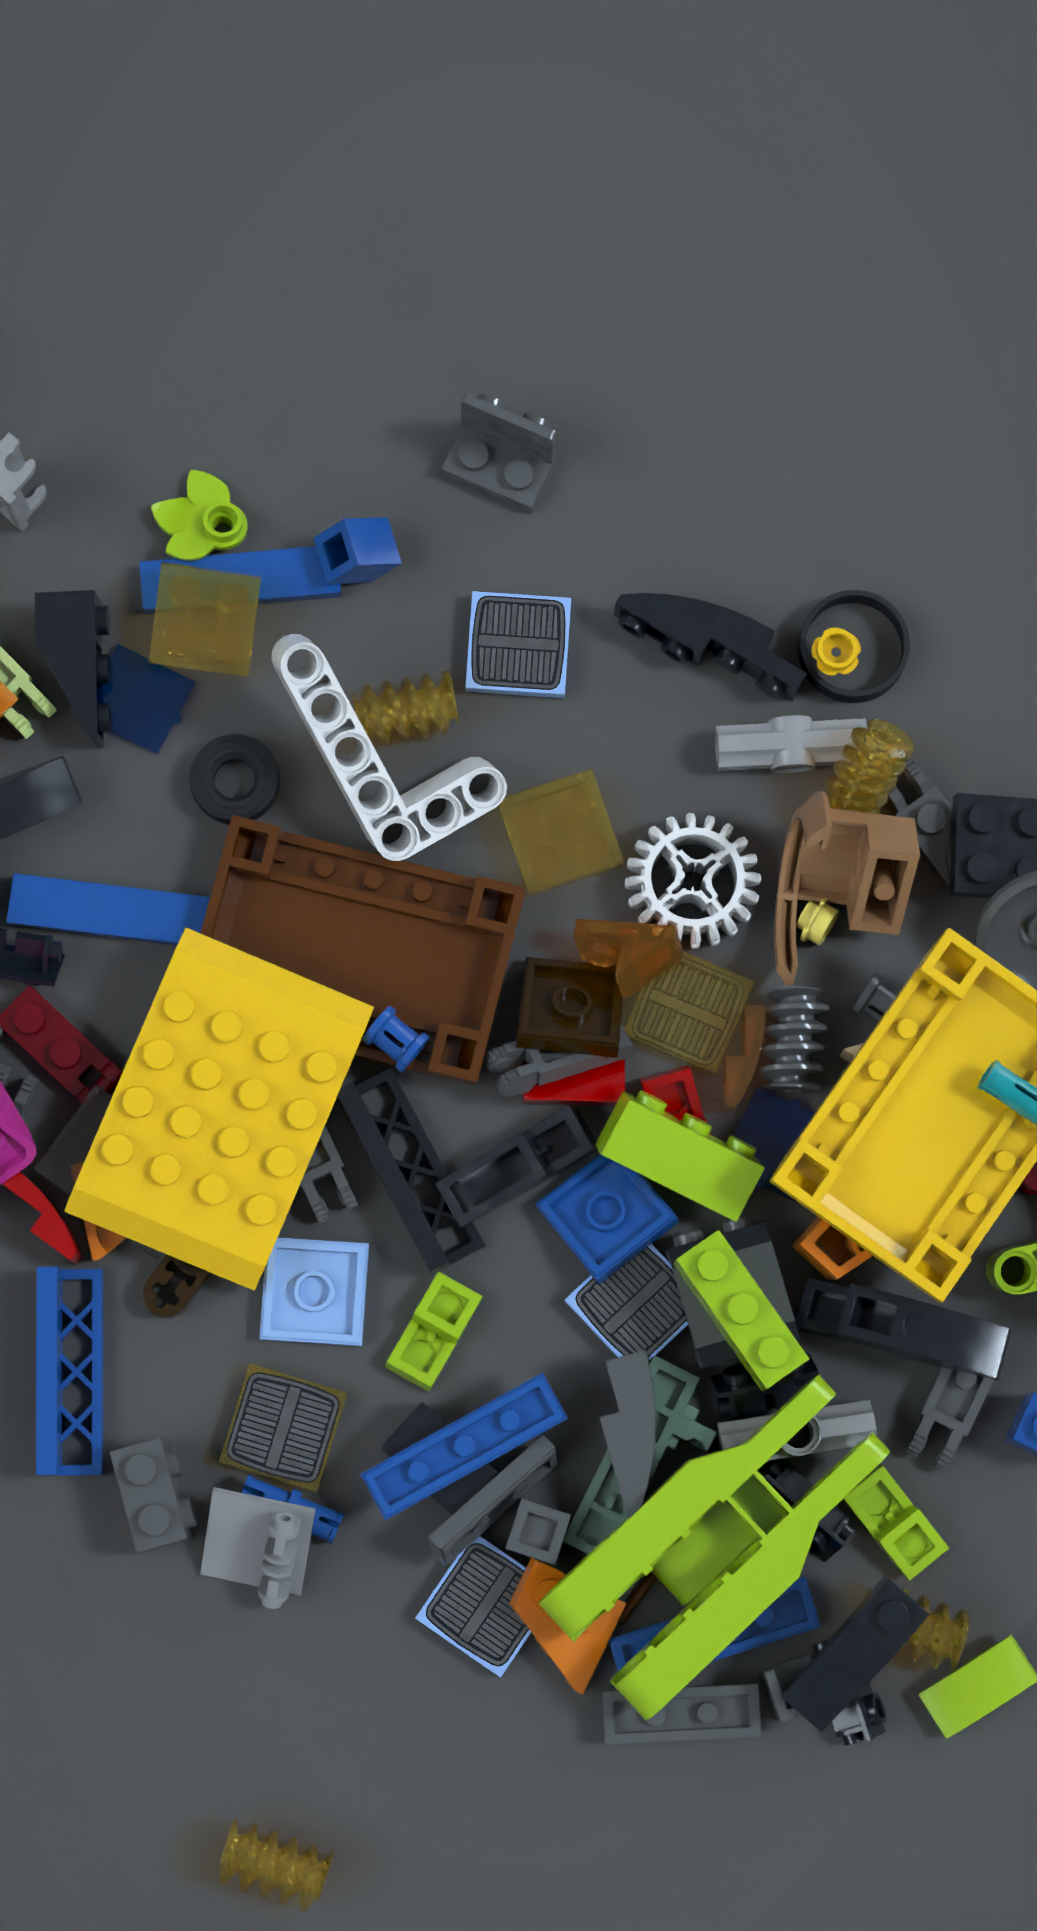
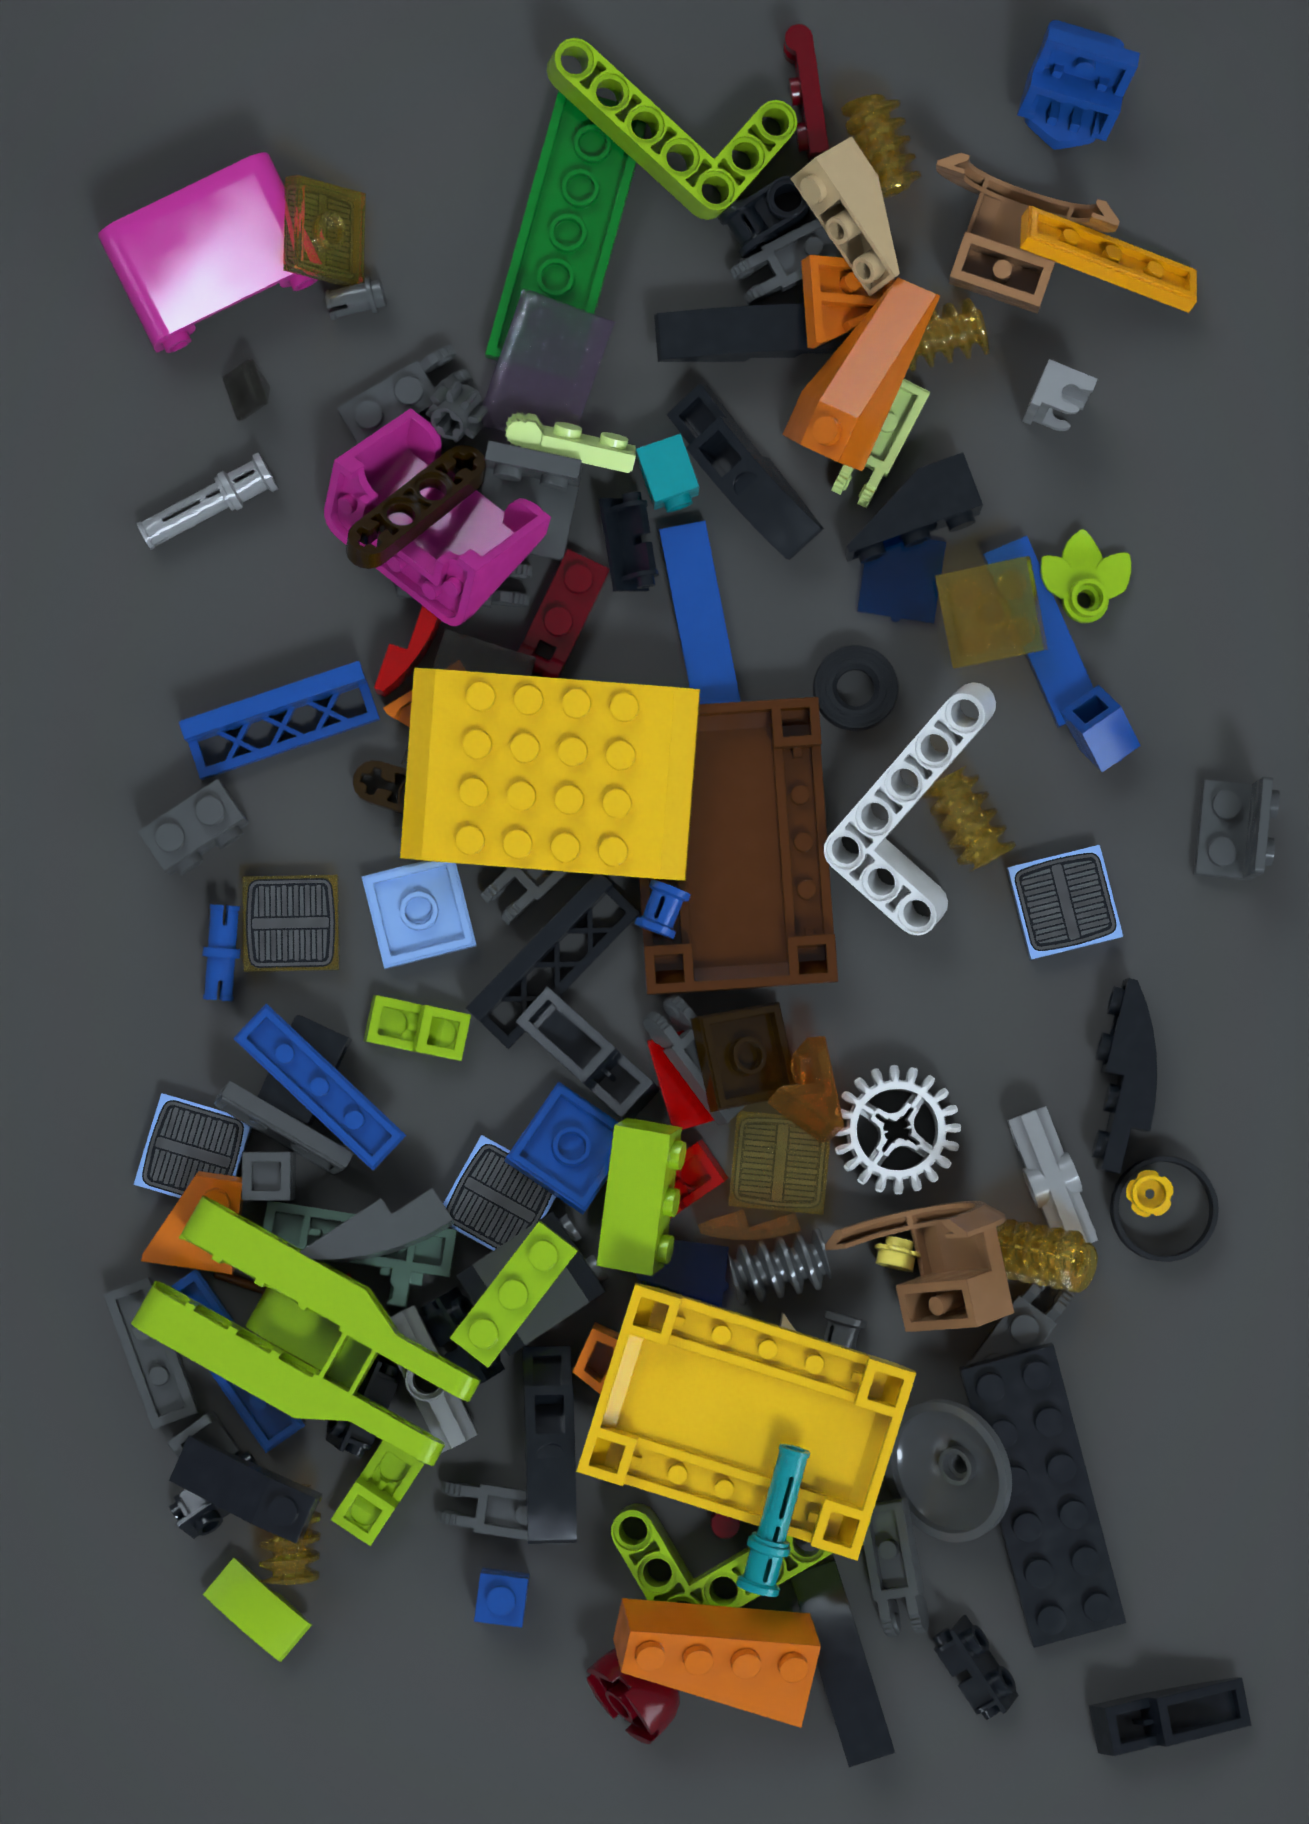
camera: 75 degrees right, 5 degrees up
light grey hinge [200,1487,316,1609] -> none
clear yellow plate [498,769,624,897] -> none

